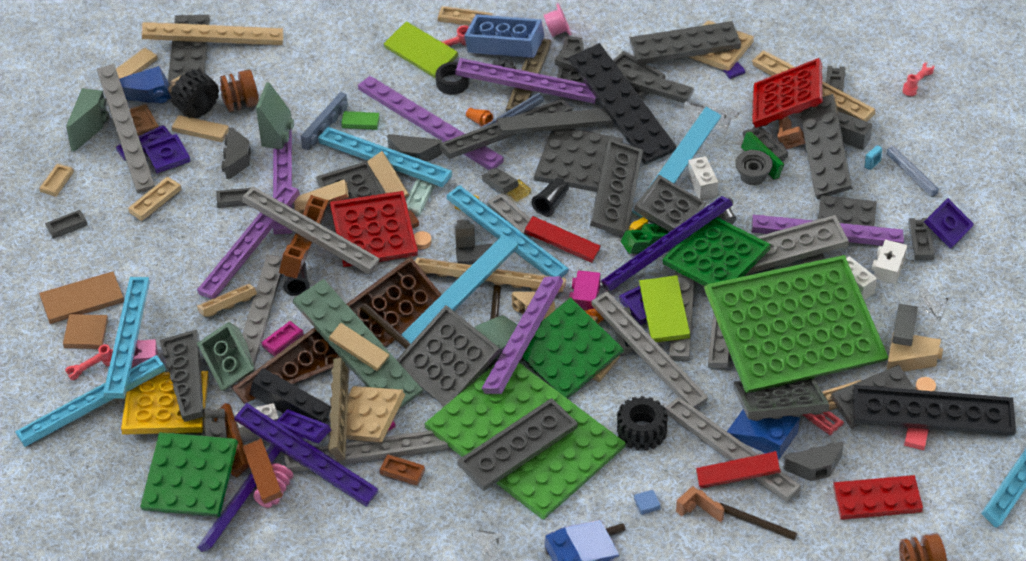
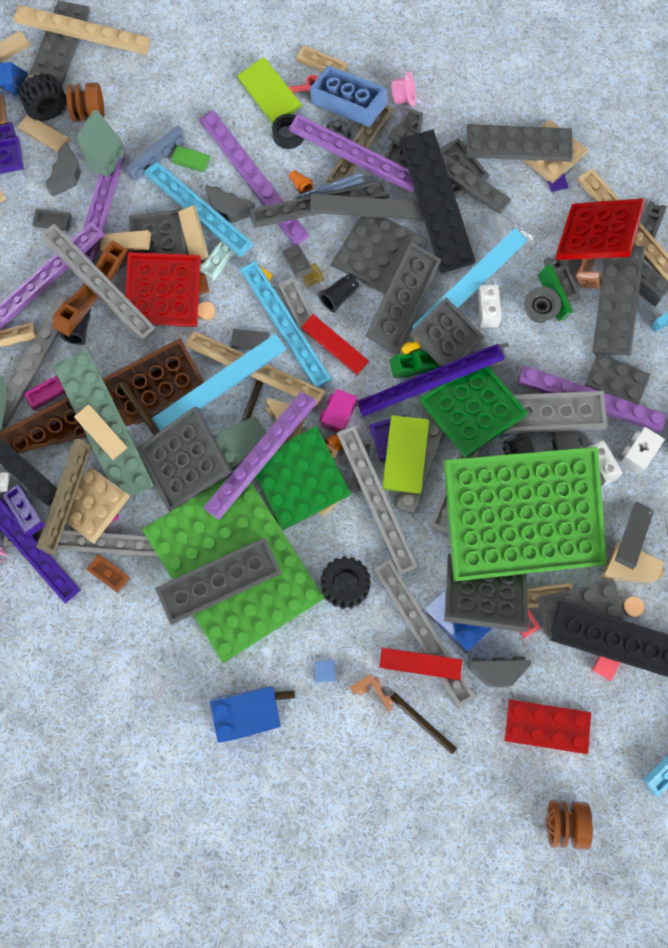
camera: 15 degrees right, 25 degrees up
dark grey slope [453,219,475,248] -> none

